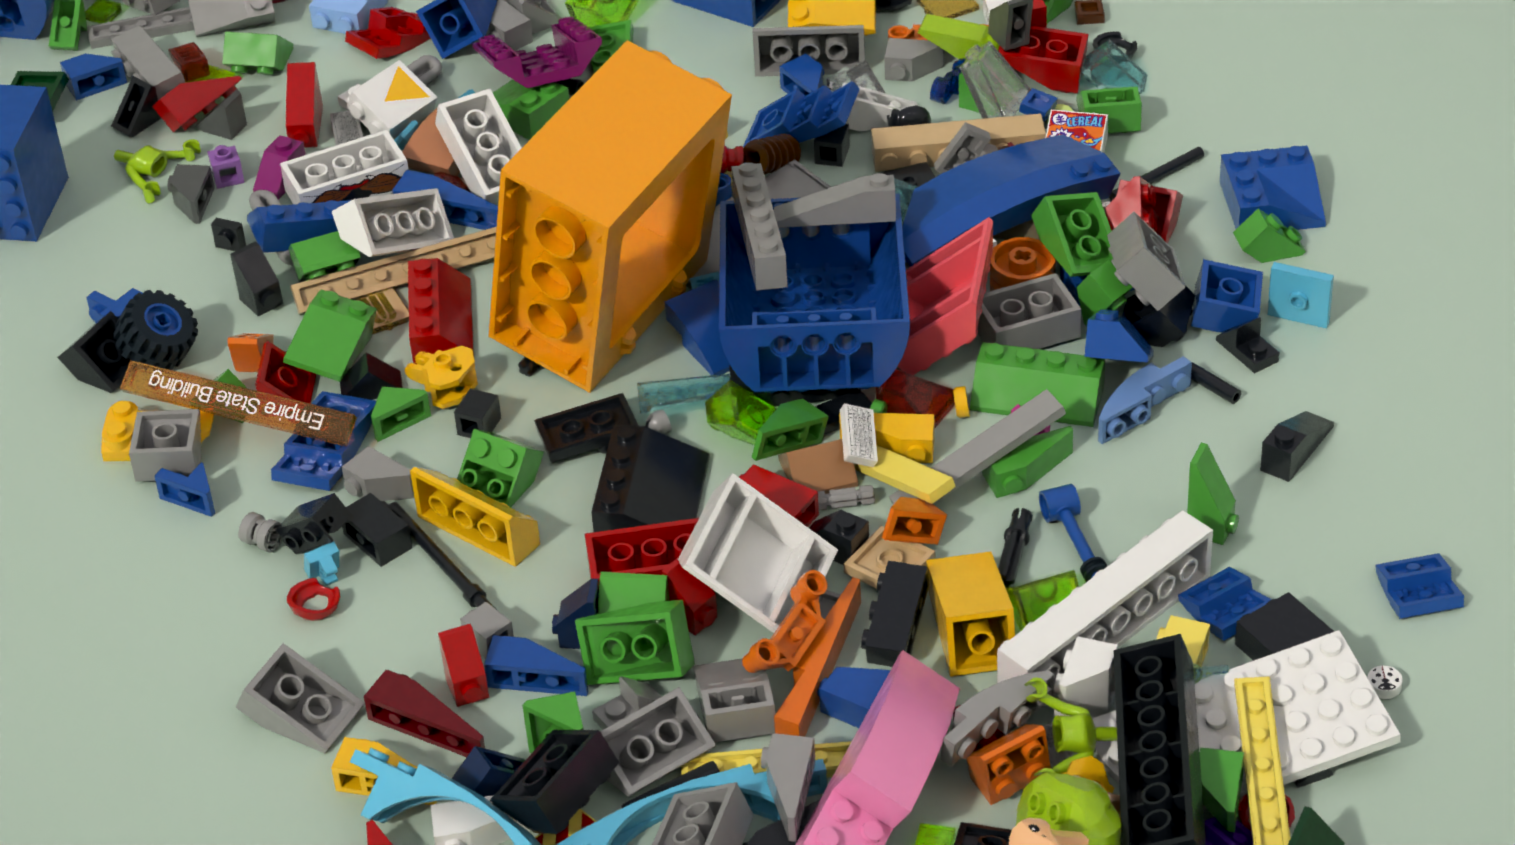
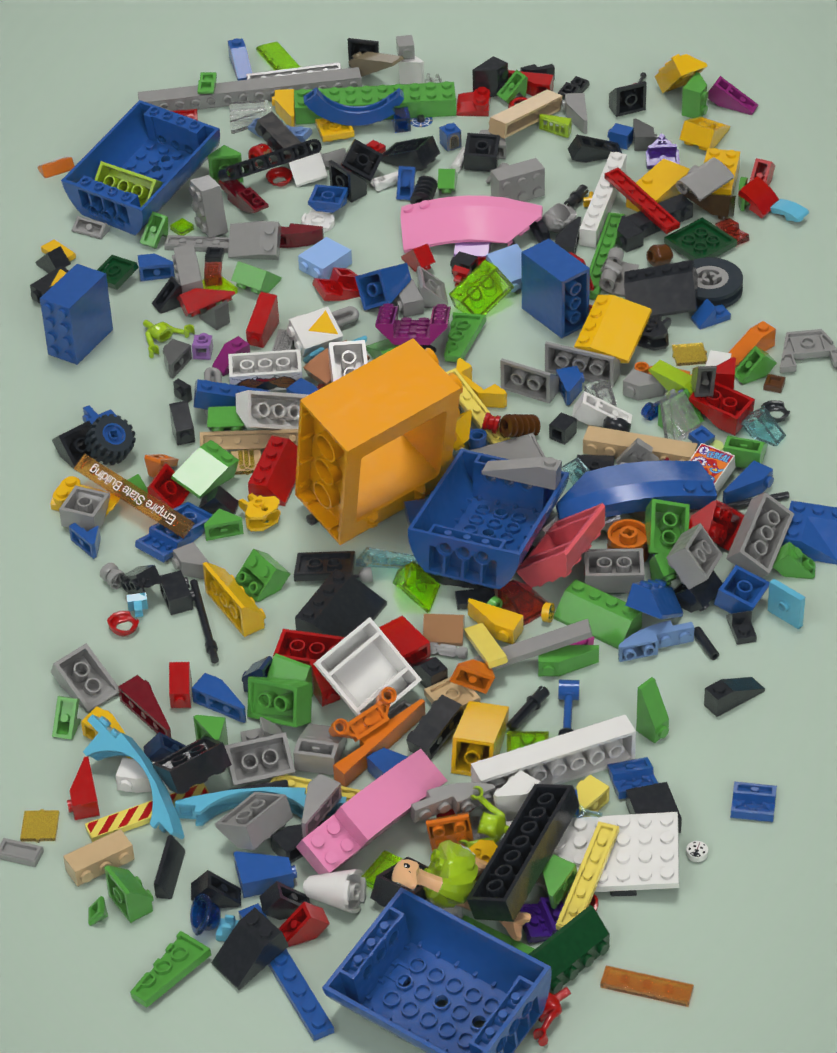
camera: 20 degrees right, 0 degrees up
black brick [454,388,501,438] -> none
light grey brick [460,602,514,659] -> none
light grey brick [731,162,787,291] -> none
blue slope [743,81,860,147] -> none
bright green slope [751,398,829,461] -> none
white tile [840,404,878,467] -> none
none -> bright green slope [52,696,81,740]
none -> black tile [205,247,225,263]
none -> light grey slope [500,359,559,404]
none -> blue slope [723,461,774,504]
none -> light grey brick [726,492,794,578]

